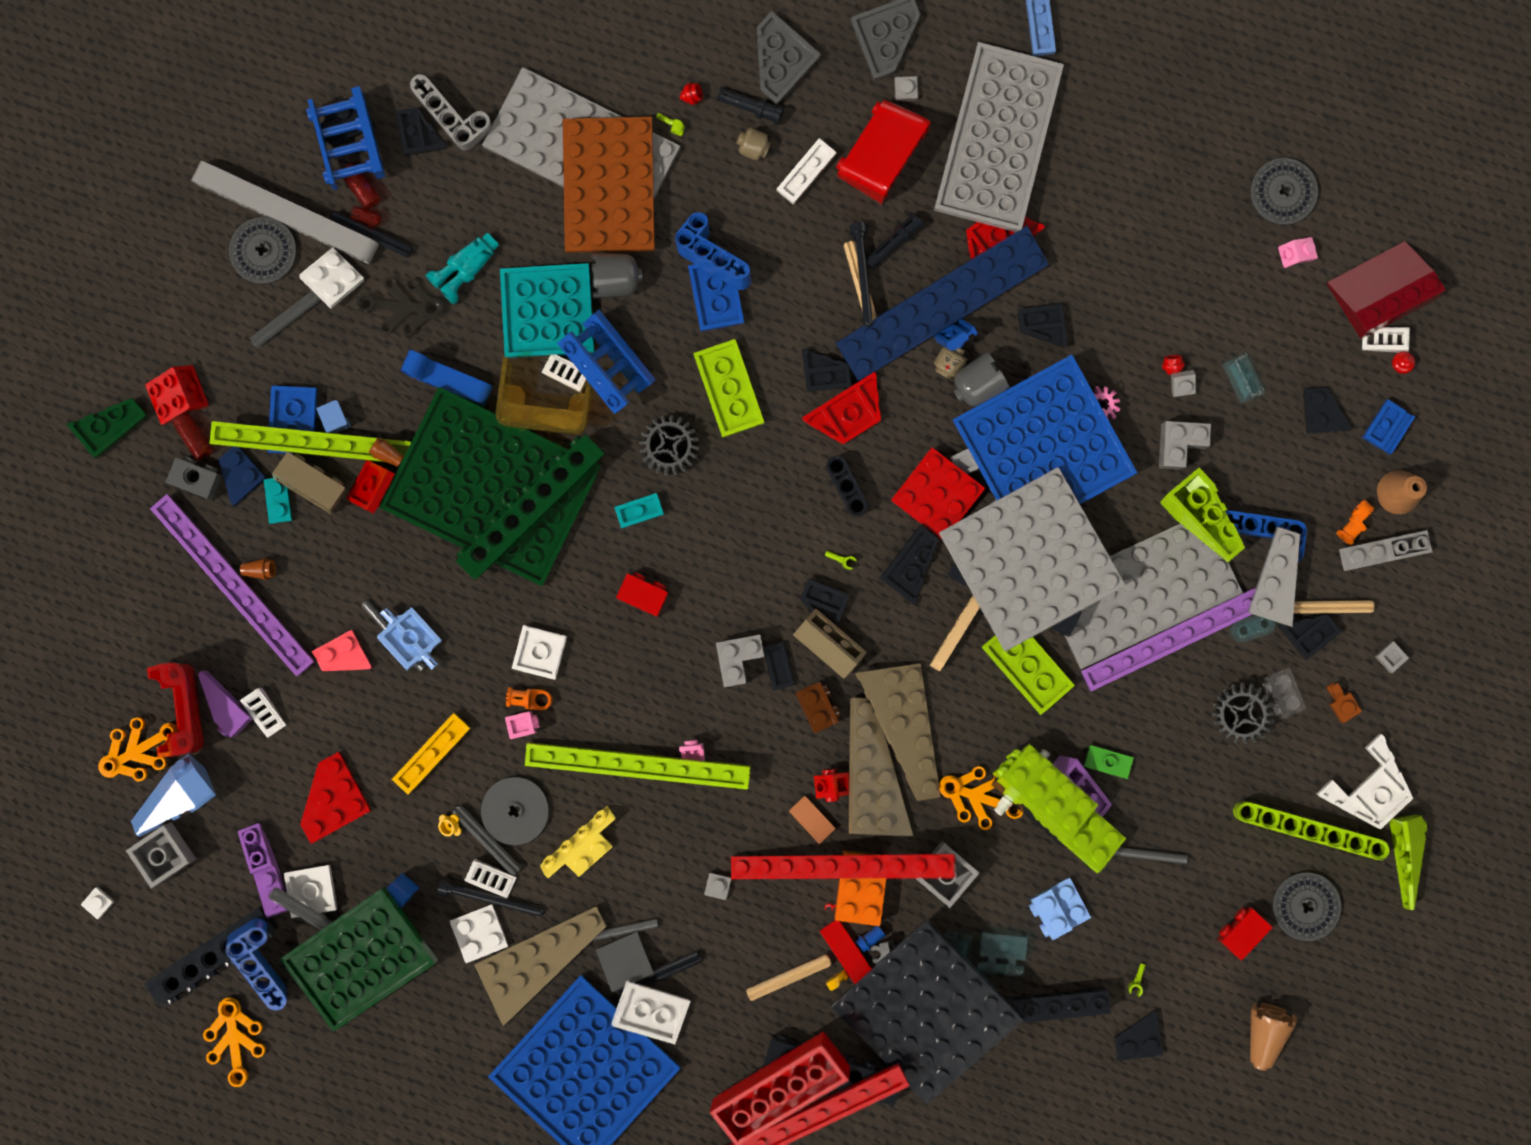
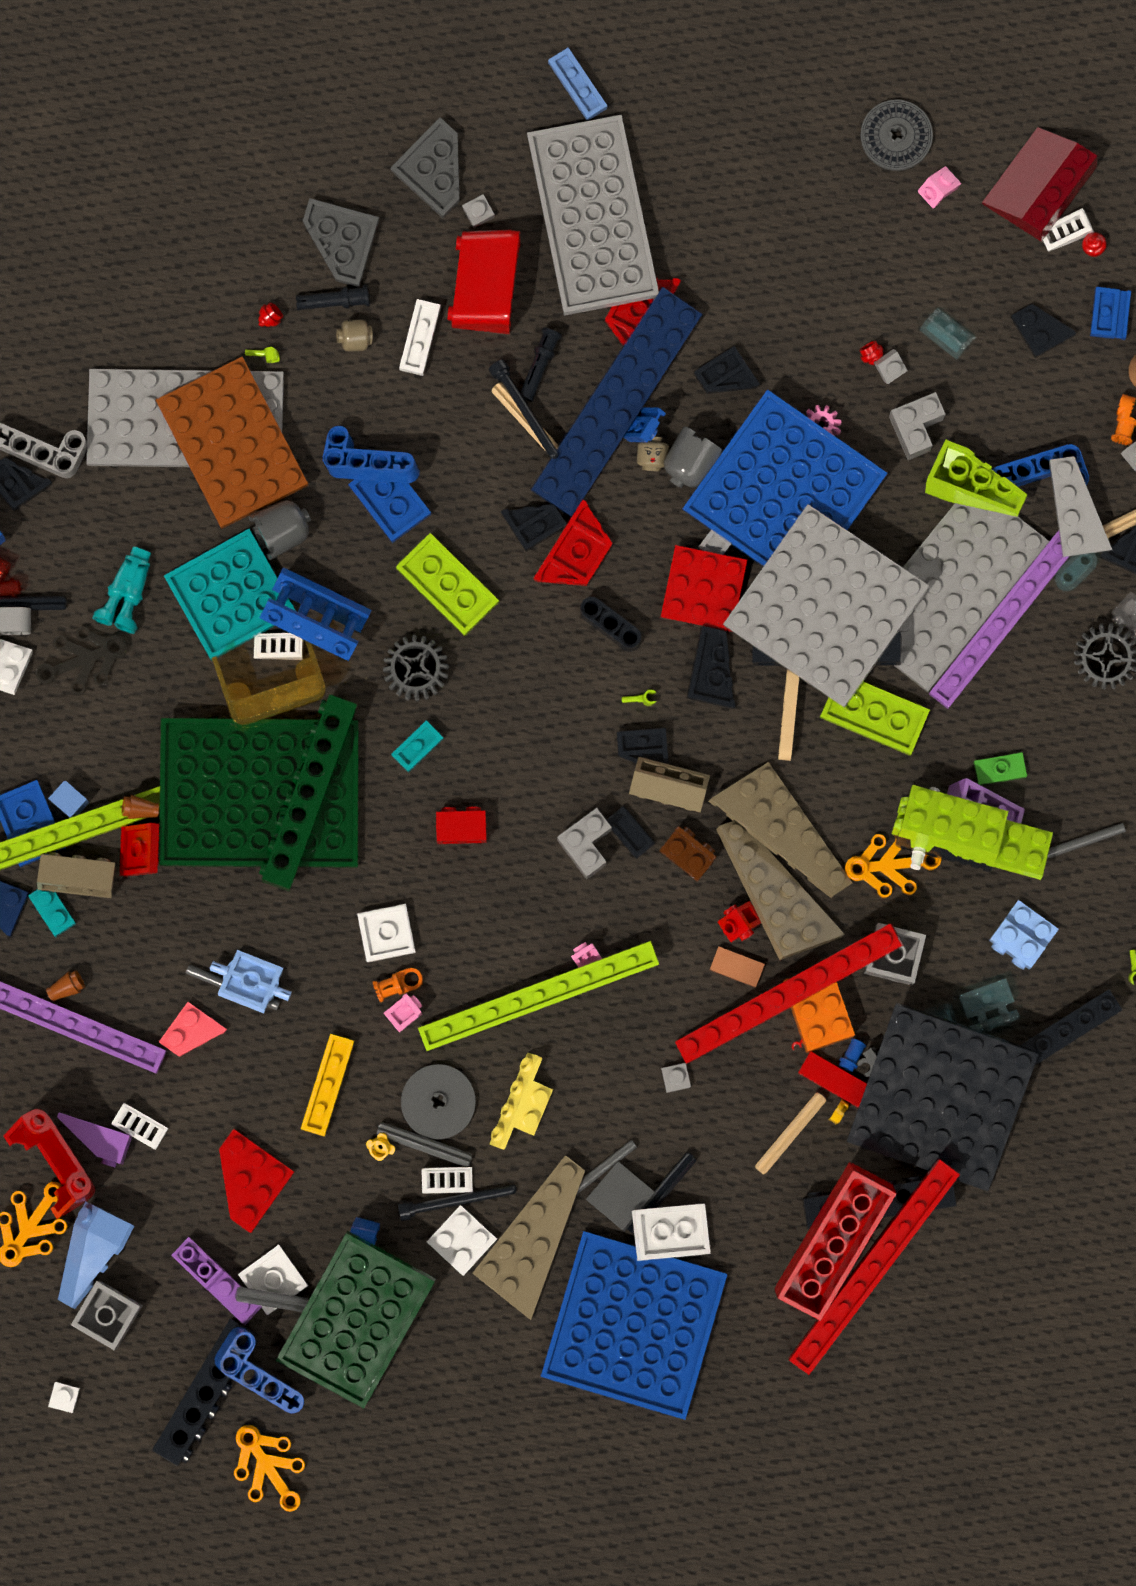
camera: 25 degrees left, 5 degrees down
blue beam [401,350,493,407] -> none

